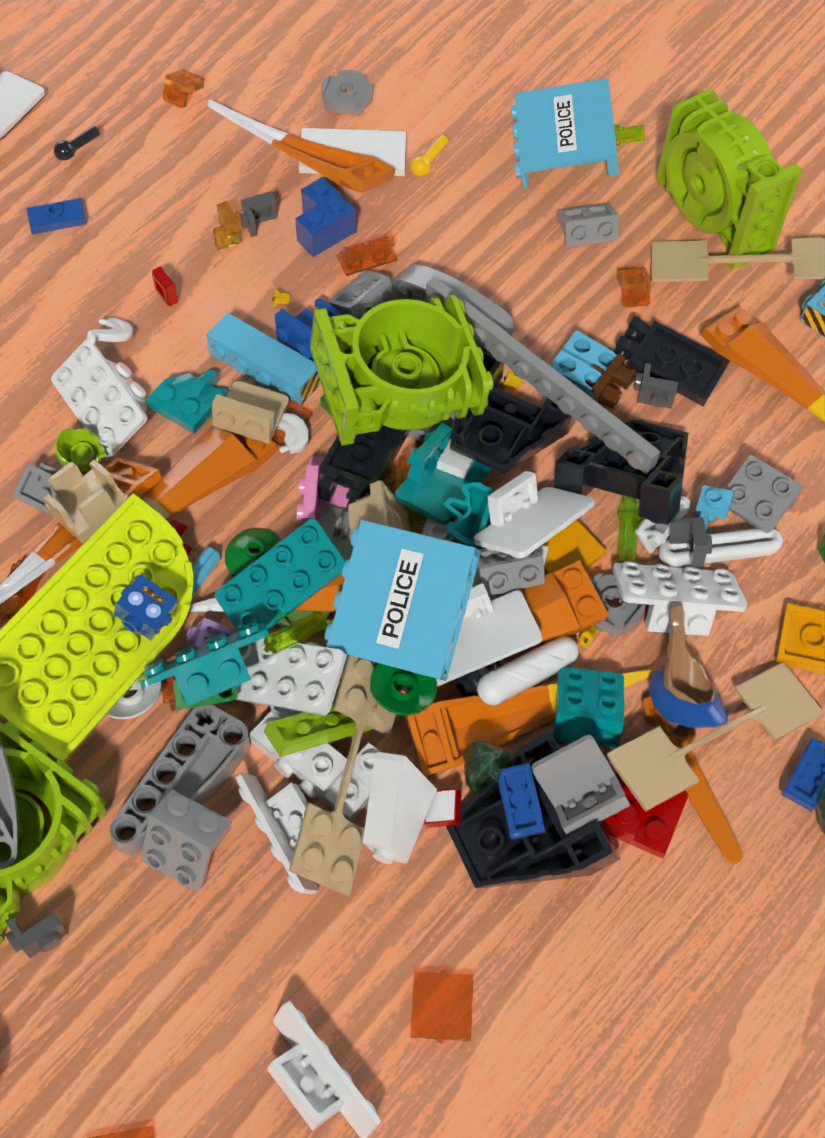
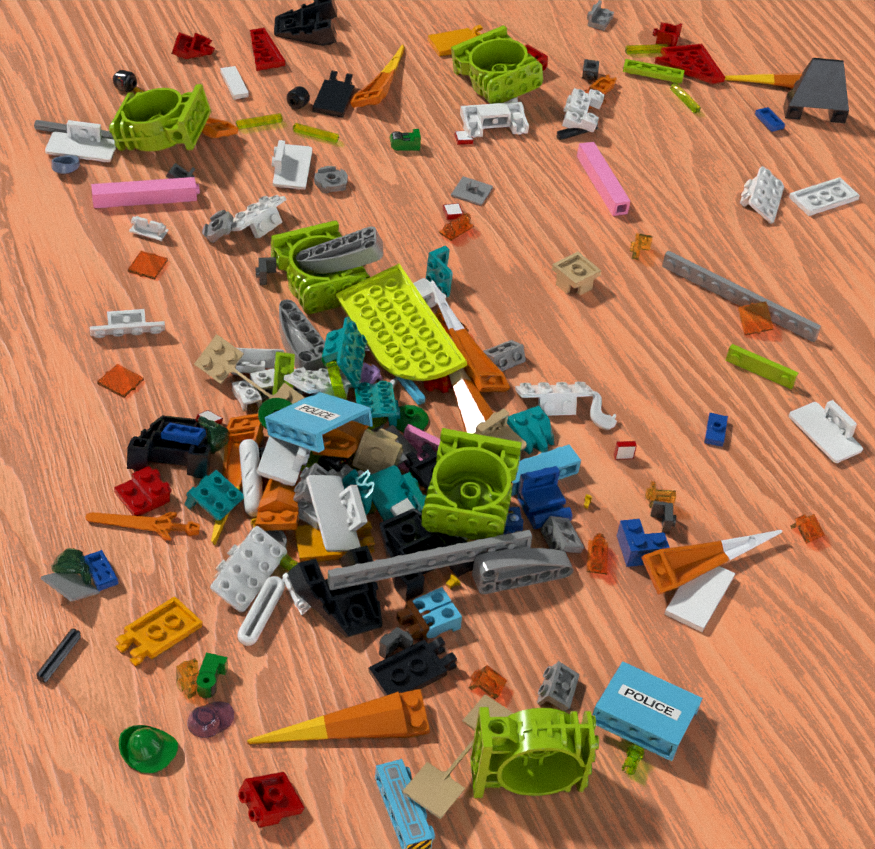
camera: 115 degrees right, 15 degrees down
tan panel [43,460,128,544] -> none
black bar [54,125,101,160] -> none
lime hair [55,428,107,473] -> none
blue head [114,574,178,641] -> none
light grey bracket [141,789,232,891] -> none
light grey plate [321,70,372,116] -> none
white slope [362,752,437,864] -> none
yellow bar [410,135,449,176] -> none
light grey bracket [532,735,630,837] -> none
tan hinge [605,662,824,812] -> none
hat [649,605,729,728] -> none
dark grey bracket [668,517,712,567] -> none
medium azure bracket [695,485,733,533] -> none
light grey bracket [725,454,803,533] -> none

